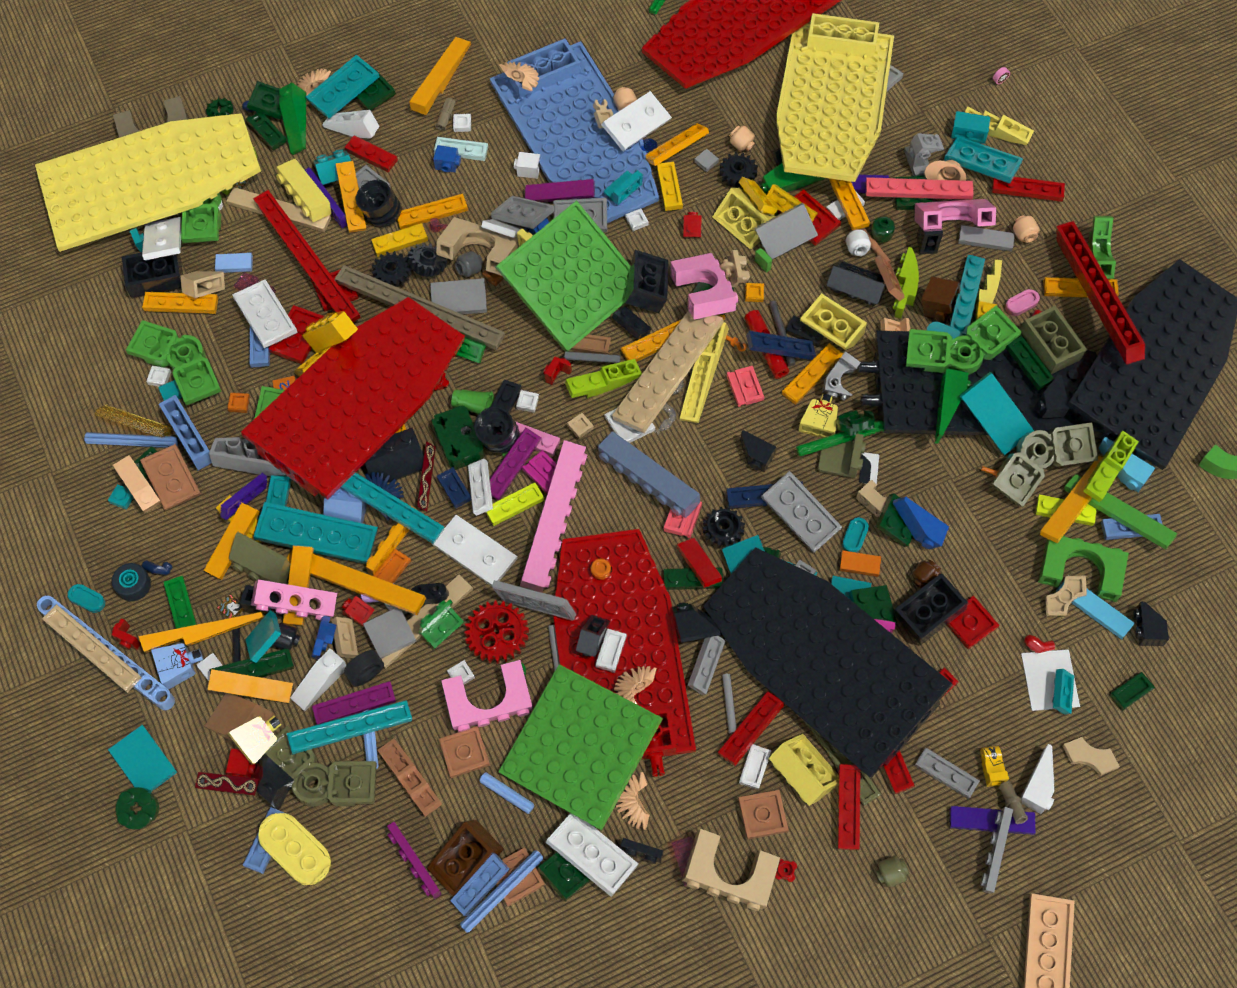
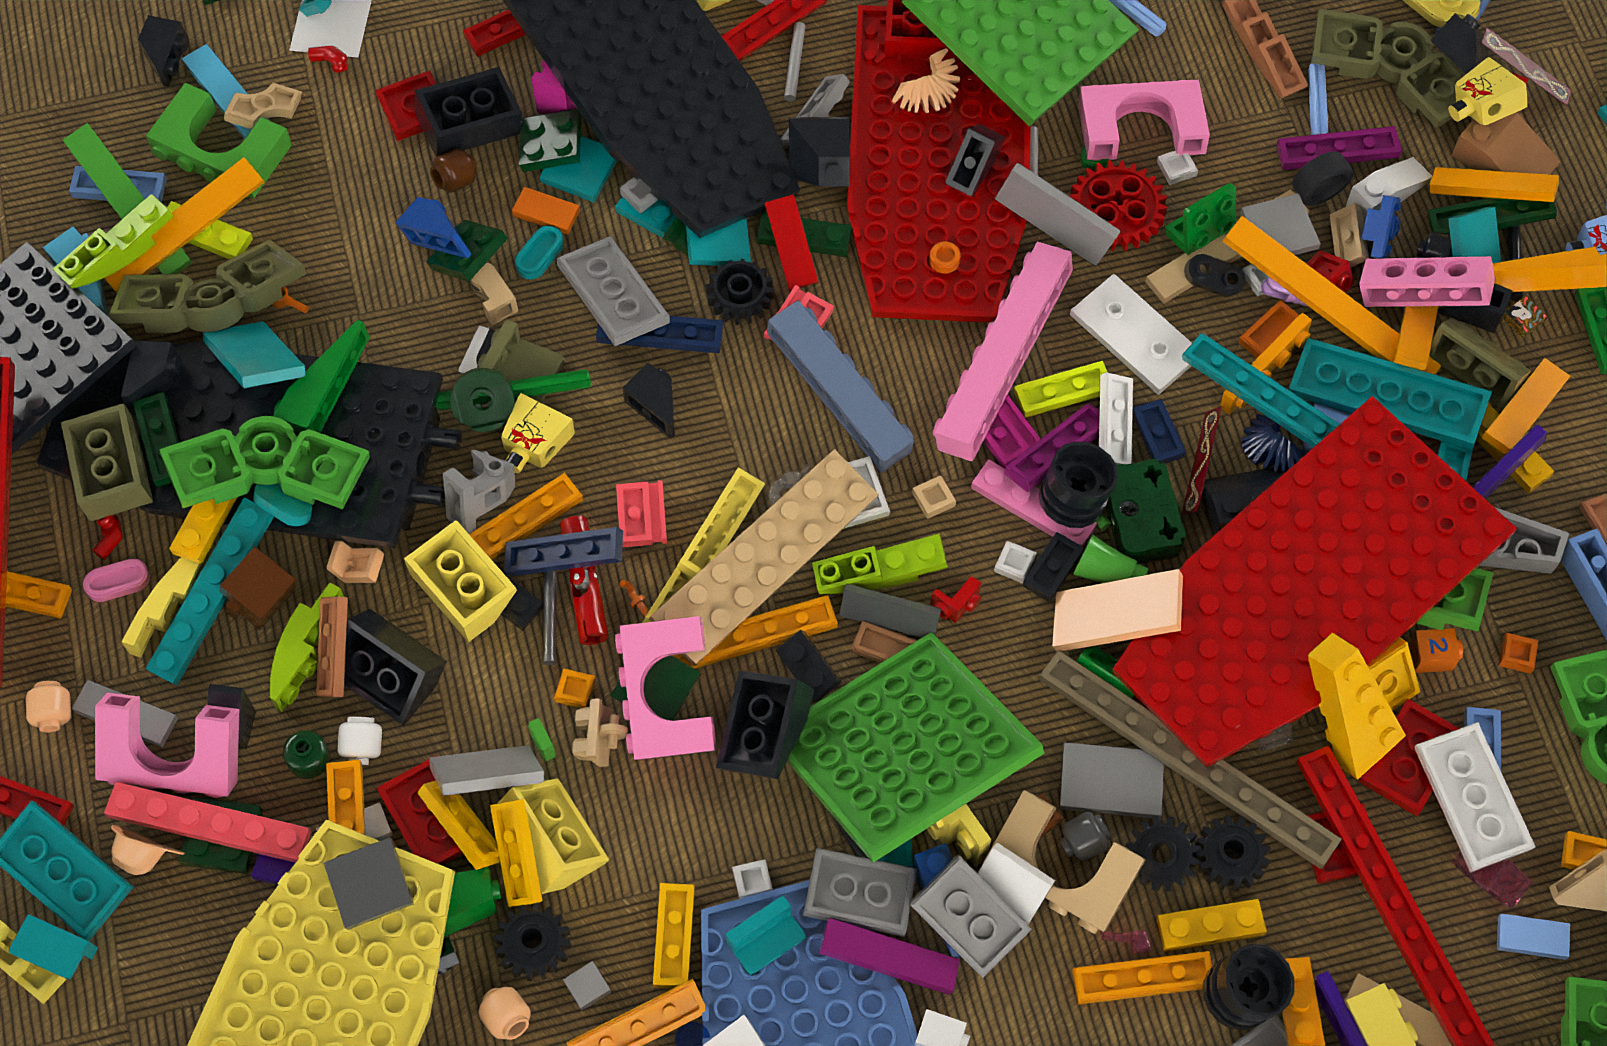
camera: 170 degrees left, 0 degrees up
white tile [197,653,223,681] -> none
teal tile [287,700,412,755] -> none
nougat tile [439,726,490,778] -> none
white tile [596,629,627,673] -> none
red bracket [683,212,702,237] -> none
nougat piece [860,228,891,263] -> none
light grey tile [904,133,944,176] -> none
none -> dark grey tile [324,837,414,930]
none -> light nougat tile [1052,569,1183,652]

